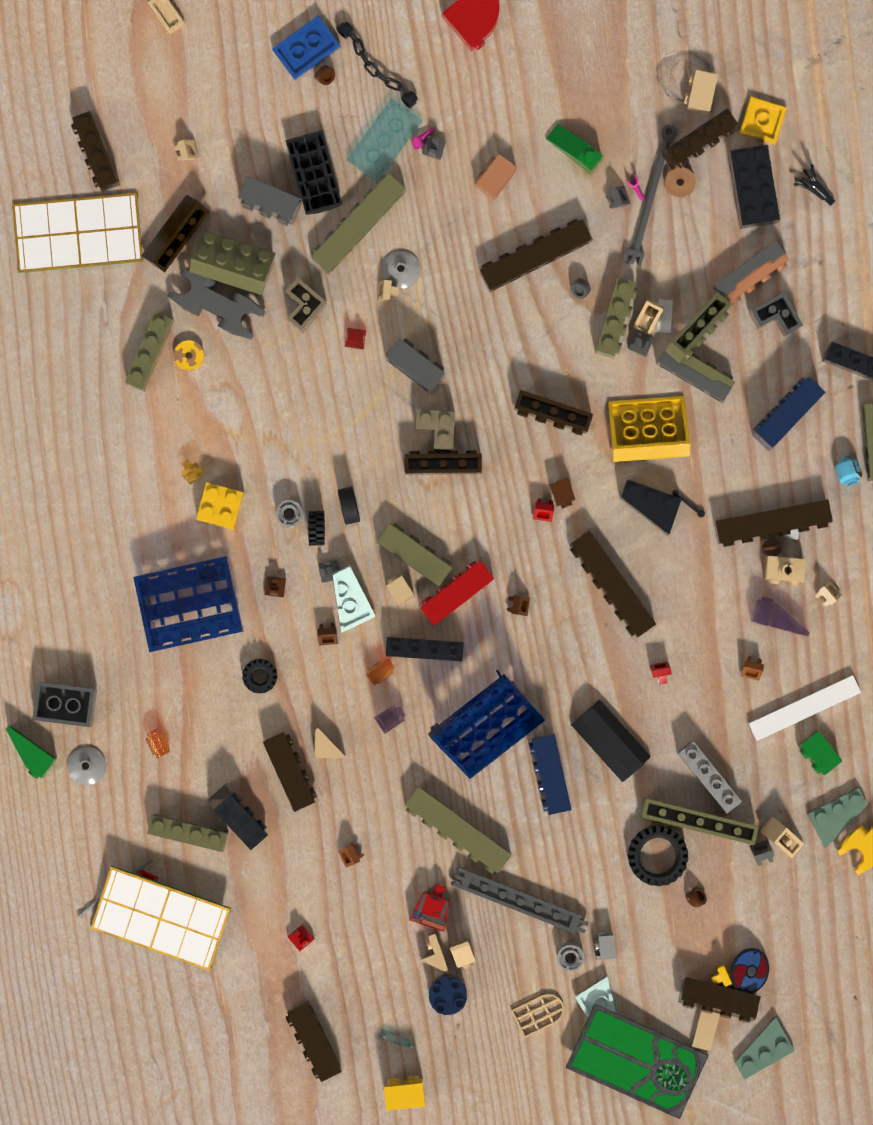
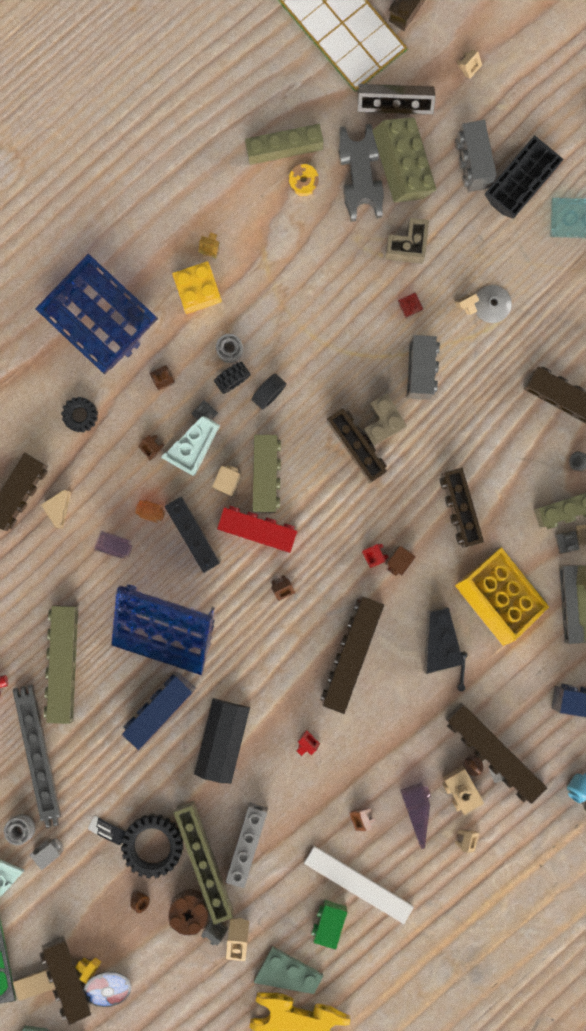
camera: 55 degrees right, 0 degrees up
olive brick [311,173,406,275] -> none
none -> sticker [88,816,126,845]
none -> reddish brown brick [168,889,209,935]

